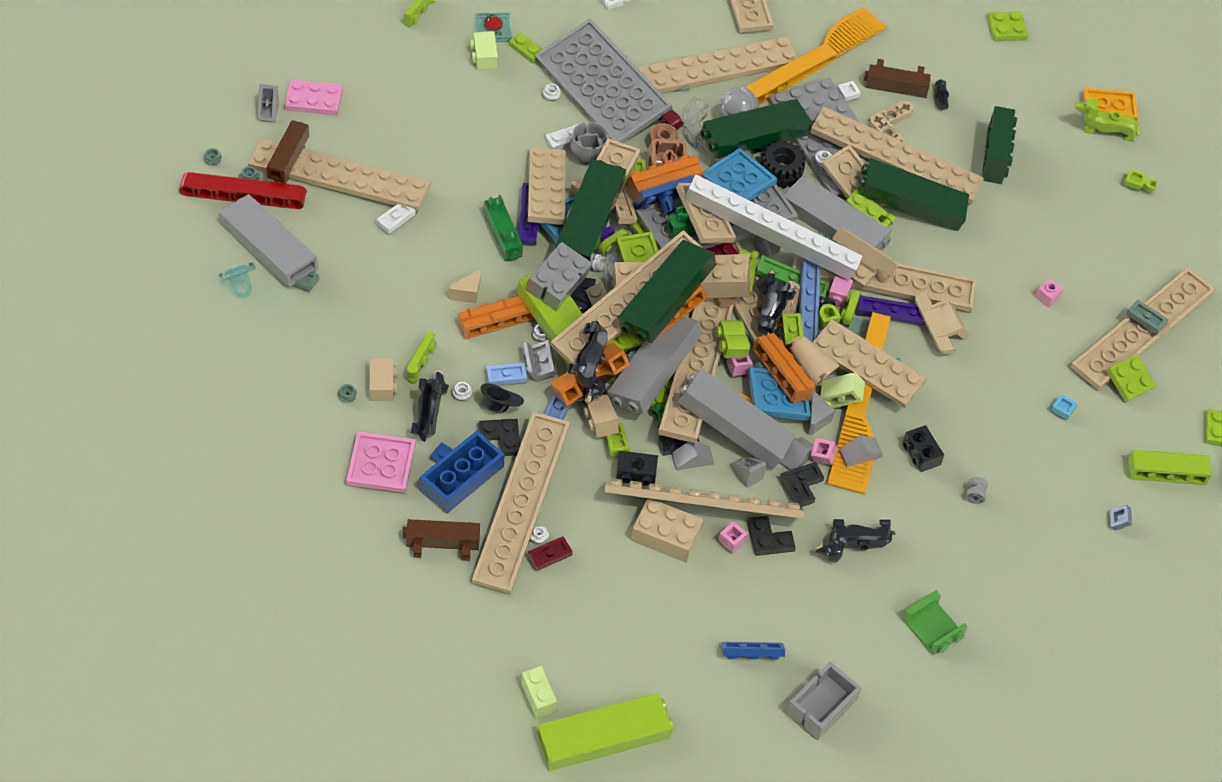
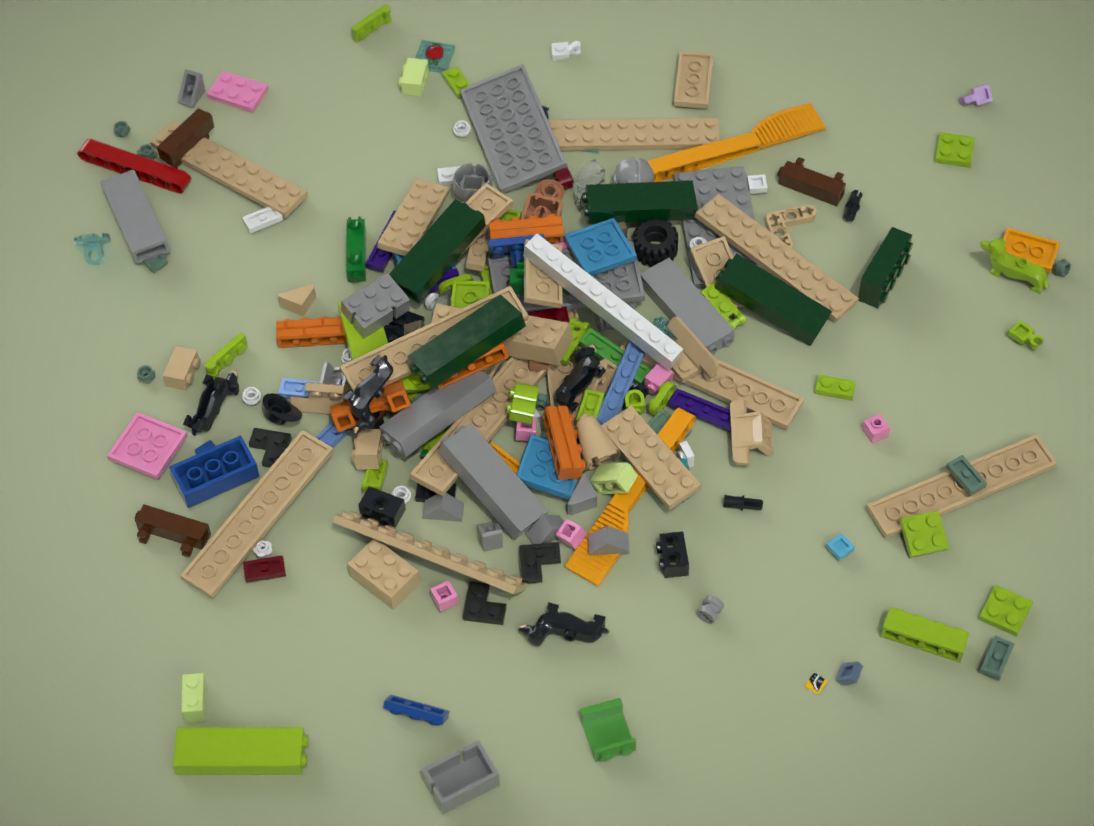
camera: 25 degrees right, 0 degrees up
none -> tan plate [290,382,348,414]
none -> white plate [391,486,411,504]
none -> white plate [677,441,695,468]
none -> black axle [723,495,763,511]
none -> sticker [805,673,828,695]
none -> lime plate [815,374,856,401]
none -> sand green plate [1054,259,1071,276]

